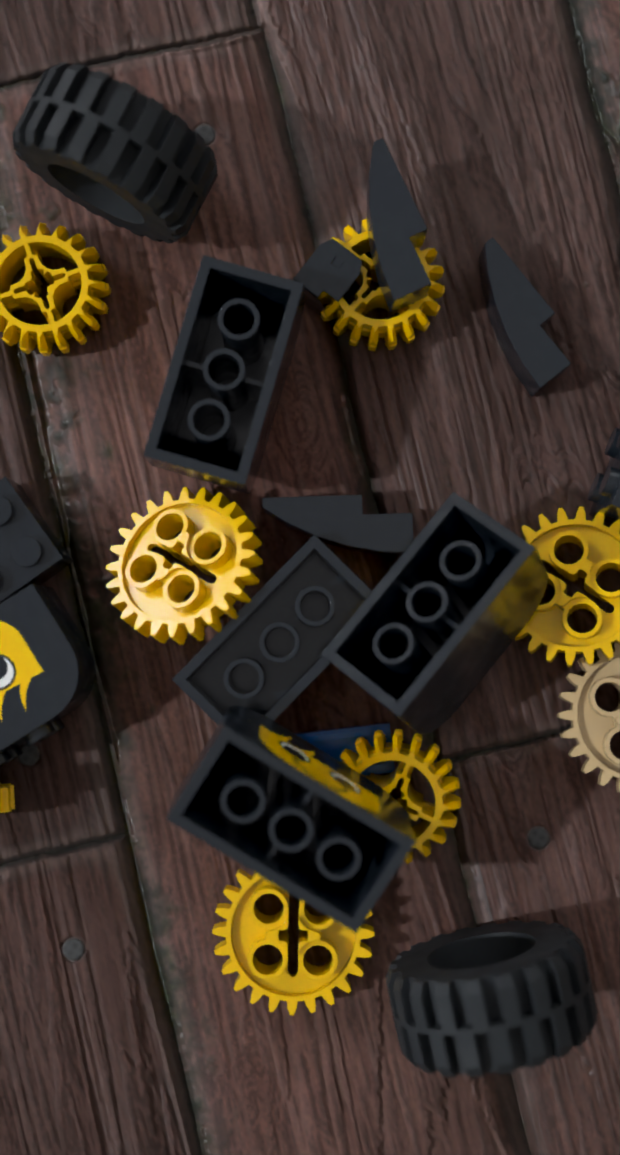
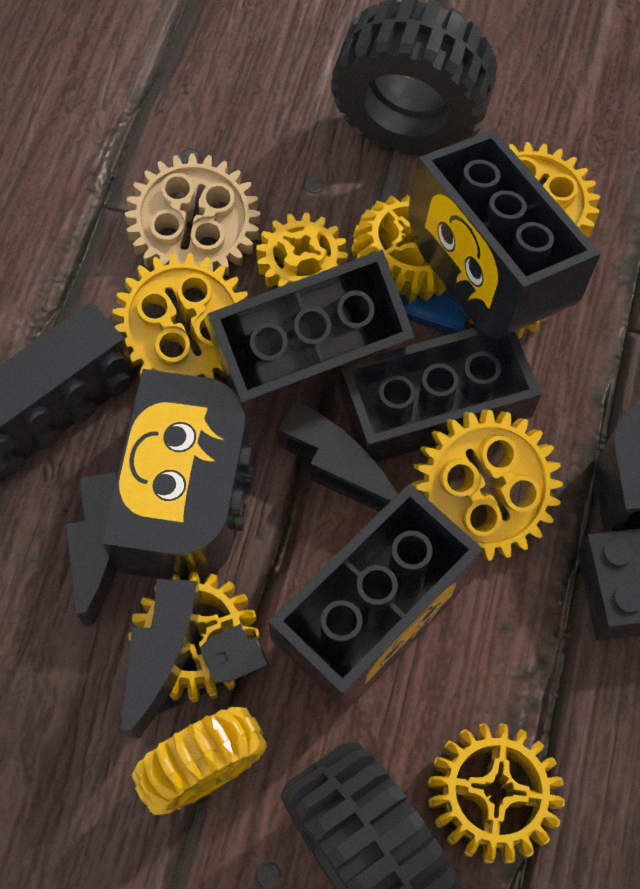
camera: 150 degrees left, 20 degrees down
none -> black brick [102,369,255,581]
none -> yellow gear [131,707,267,815]
none -> yellow gear [256,213,348,288]

